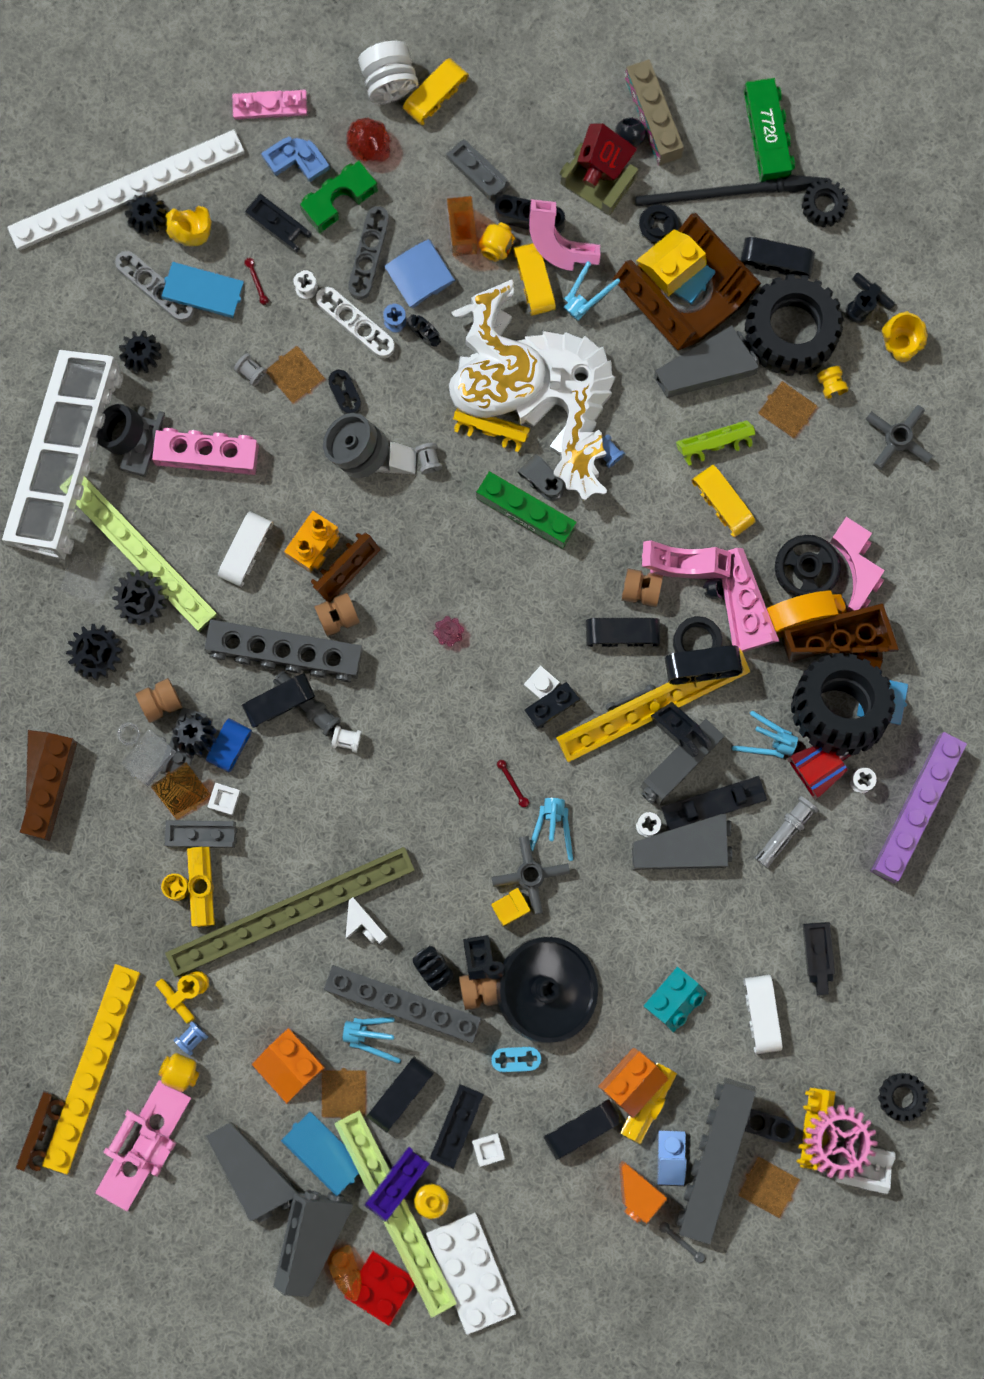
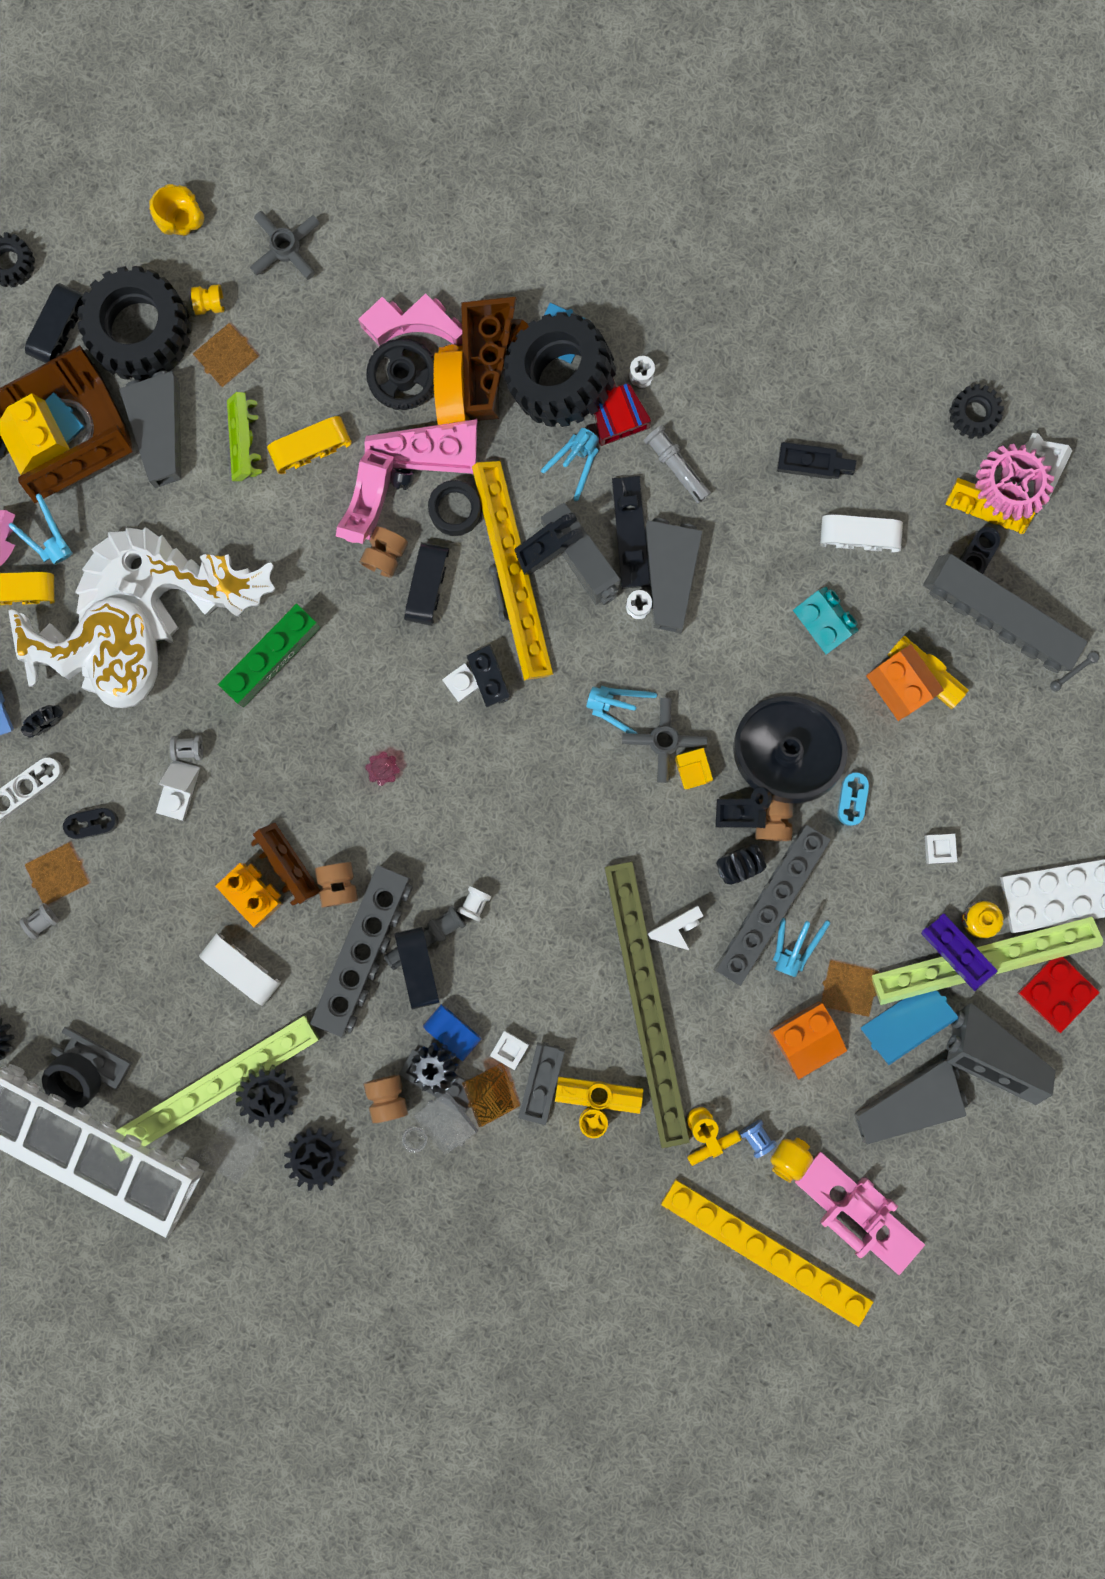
camera: 70 degrees left, 5 degrees up
reddish brown plate [15,1090,65,1171] -> none
reddish brown wedge [20,730,78,842] -> none
bright pink brick [152,428,259,475] -> none
dark grey wheel [323,413,389,478] -> none
clear orange plate [327,1244,361,1301] -> none
black beam [366,1056,435,1133] -> none
medium blue bush [383,304,406,332] -> none
black plate [429,1084,484,1169] -> none
yellow plate [453,408,531,452] -> none
dark red hinge [497,760,529,807] -> none
dark grey piece [517,454,564,501] -> none
black beam [543,1099,622,1160] -> none
medium blue bush [602,434,625,468] -> none
orange slope [619,1161,667,1224] -> none
light blue slope [657,1131,687,1185] -> none
black beam [665,645,743,685] -> none
clear orange piece [738,1156,799,1218] -> none
black piece [846,272,895,323] -> none
medium lavender brick [870,732,967,884] -> none

